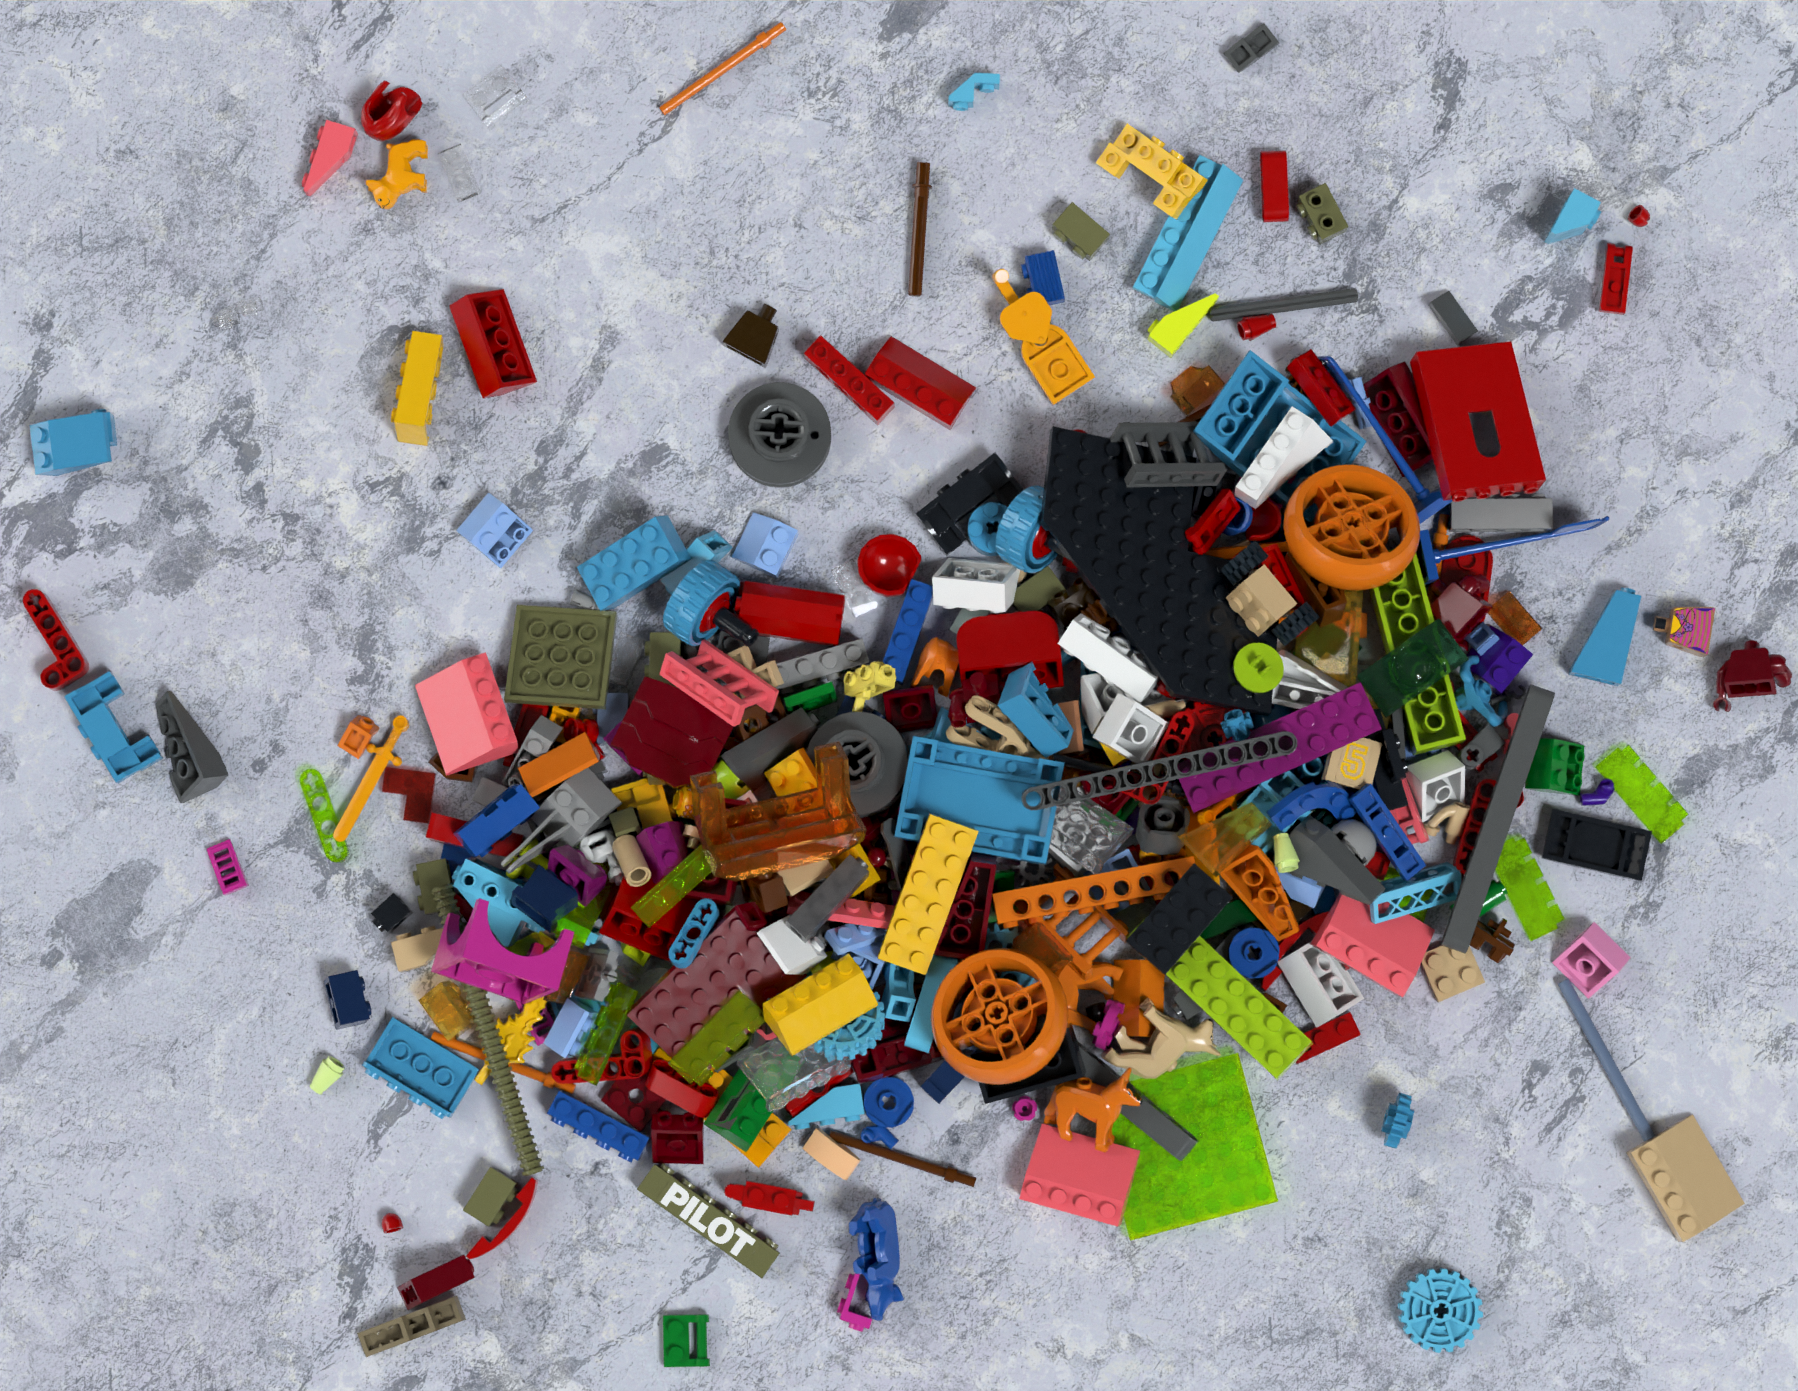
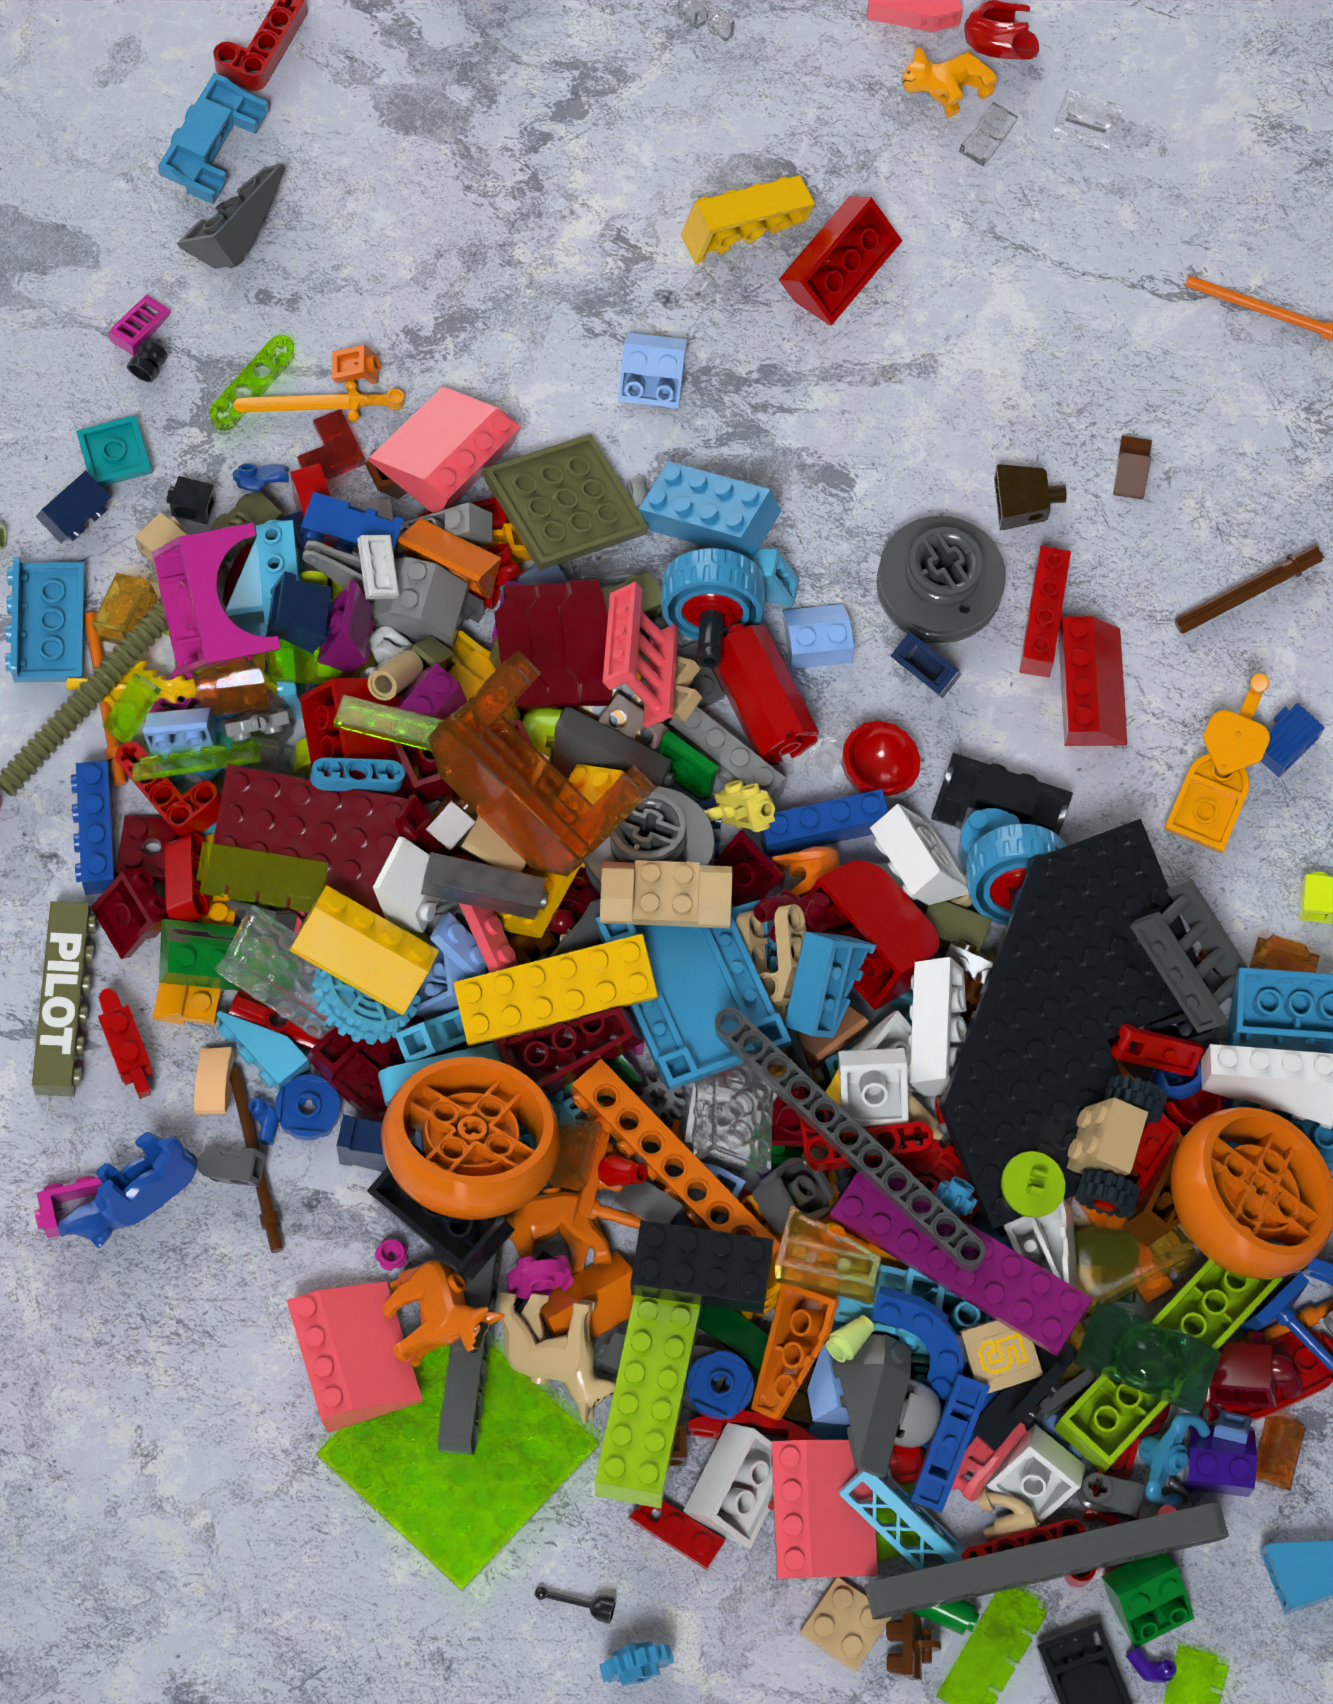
camera: 50 degrees right, 15 degrees down
none -> teal plate [76,415,152,487]
none -> clear neon green slope [102,673,162,744]
none -> black wheel [127,340,168,382]
none -> dark grey leg [197,1148,266,1187]
none -> blue plate [232,464,289,492]
none -> white plate [357,535,399,599]
none -> black hinge [534,1586,616,1624]
none -> red cone [598,1154,648,1187]
none -> tan piece [600,860,732,928]
none -> dark grey slope [614,1181,685,1224]
none -> dark blue hips [890,631,962,698]
none -> reddish brown slope [1113,435,1152,500]

